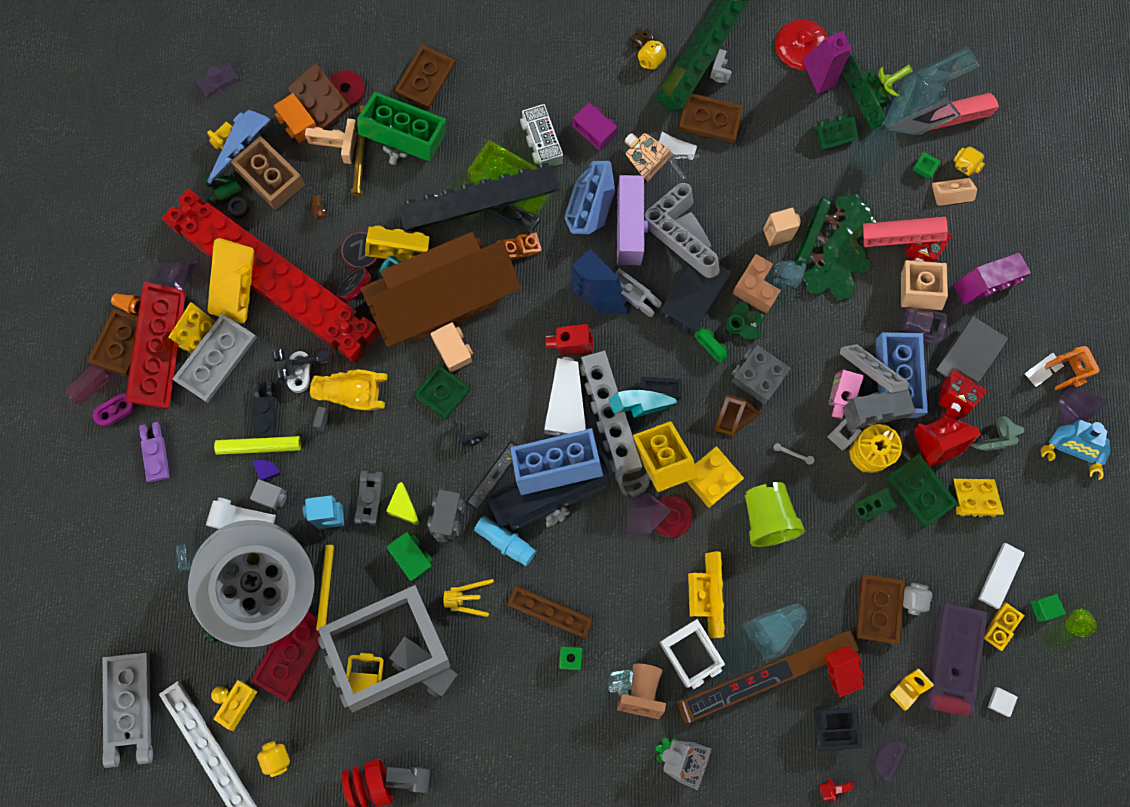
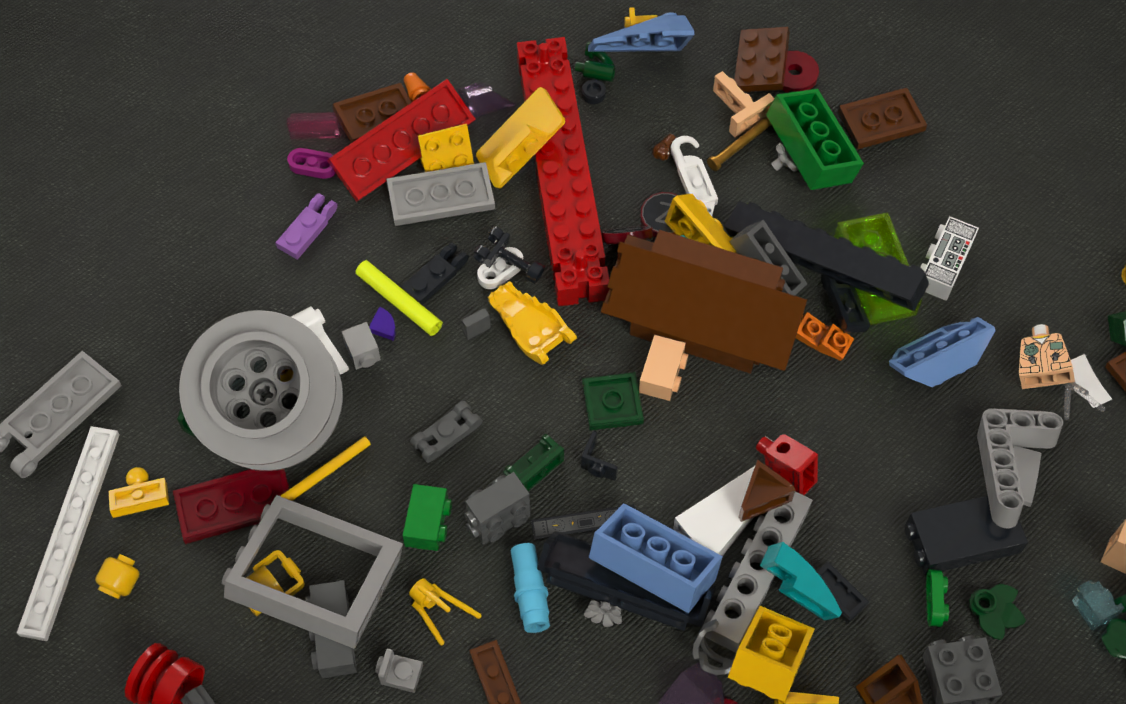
camera: 50 degrees right, 15 degrees down
medium nougat brick [231,136,305,211] -> none
orange brick [274,93,317,143] -> none
medium azure arch [303,495,344,529] -> none
neon yellow slope [386,482,420,525] -> none
dark blue wedge [571,249,629,314] -> none
magenta brick [572,103,617,151] -> none
light grey hinge [615,269,662,317] -> none
lavender brick [617,175,648,266] -> none
nougat brick [732,254,781,314] -> none
none -> light grey bracket [375,648,423,693]
none -> dark green hinge [503,434,564,491]
none -> white plate [670,136,718,216]
none -> dark grey brick [729,220,807,296]
none -> reddish brown slope [739,459,795,522]

